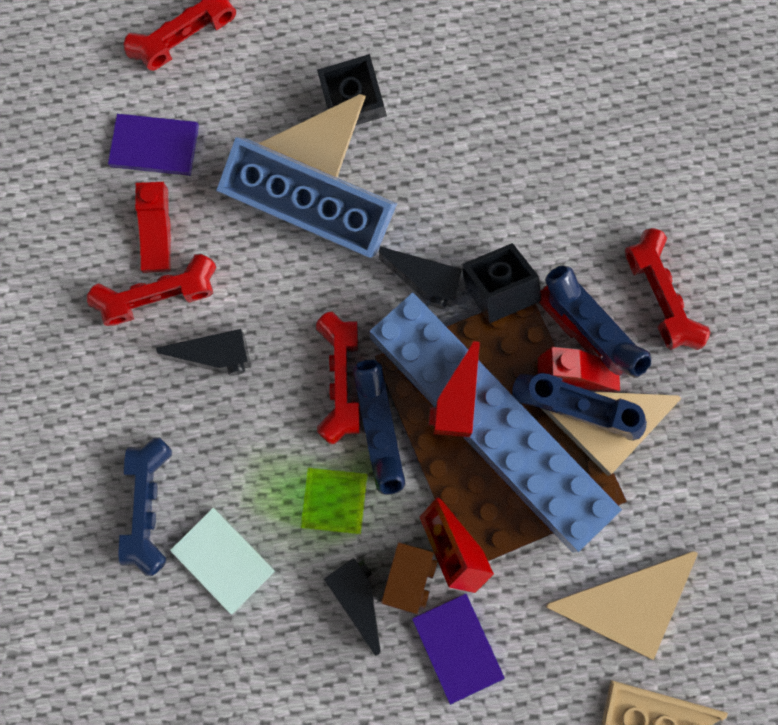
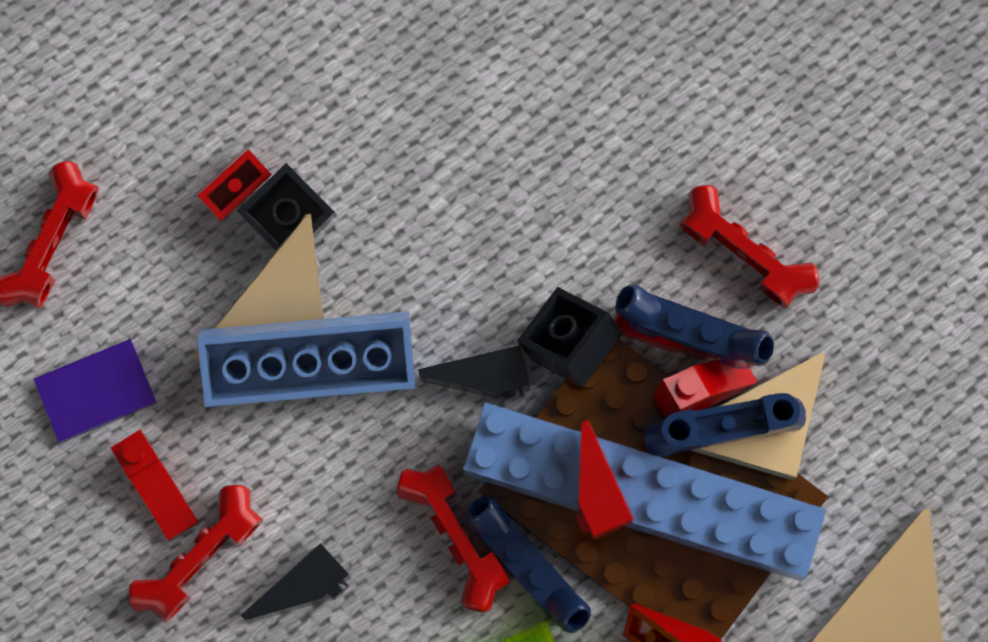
camera: 30 degrees left, 0 degrees up
none -> red brick [195,147,272,221]

